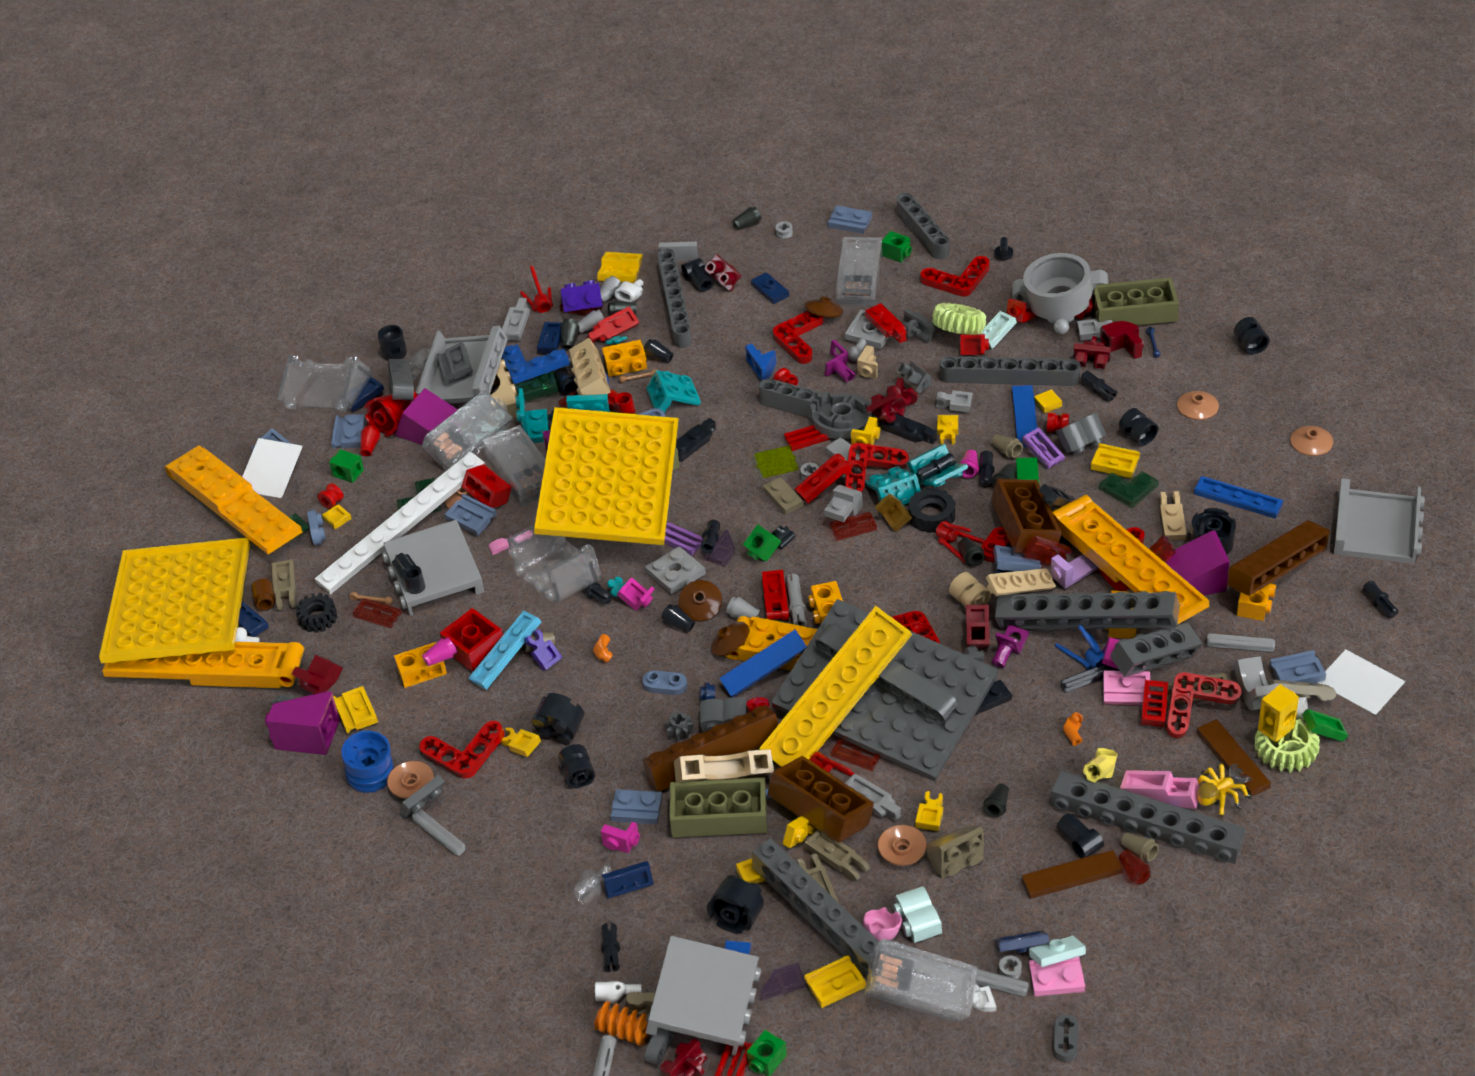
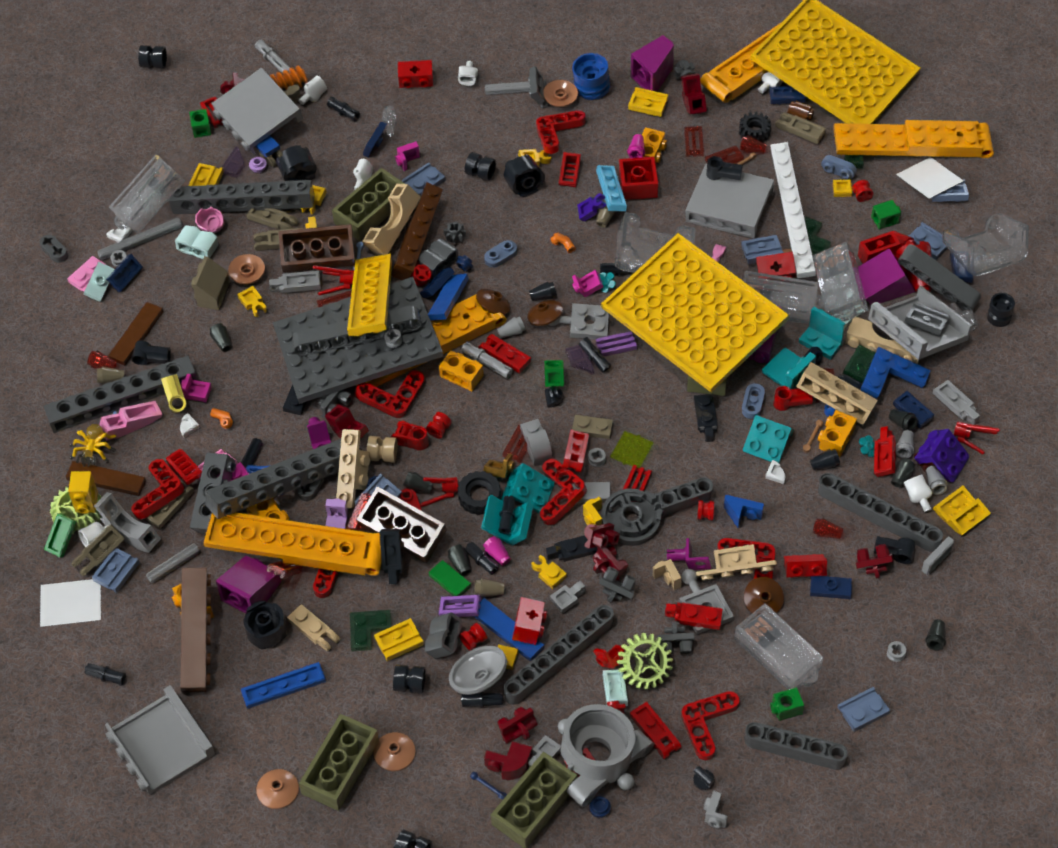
camera: 130 degrees right, 10 degrees up
none -> white tile [180,413,200,438]
none -> dark pink bracket [181,374,212,402]
none -> lavender plate [249,157,267,173]
none -> olive brick [299,714,379,811]
none -> white piece [353,159,374,190]
none -> red piece [391,421,429,451]
none -> red brick [398,60,433,88]
none -> dark blue plate [420,267,455,298]
none -> red wheel [426,412,452,439]
none -> light grey dish [449,646,507,694]
none -> white piece [458,61,478,86]
none -> brick [512,597,547,645]
none -> red slope [559,152,581,187]
none -> red plate [630,701,682,759]
none -> clear red tile [684,126,704,157]
none -> tan bracket [696,545,777,580]
none -> light grey bracket [704,791,728,828]
none -> clear red cone [740,136,767,154]
none -> white tile [766,460,785,484]
none -> red bracket [784,554,827,577]
none -> clear red cone [812,518,843,539]
none -> red brick [858,231,901,264]

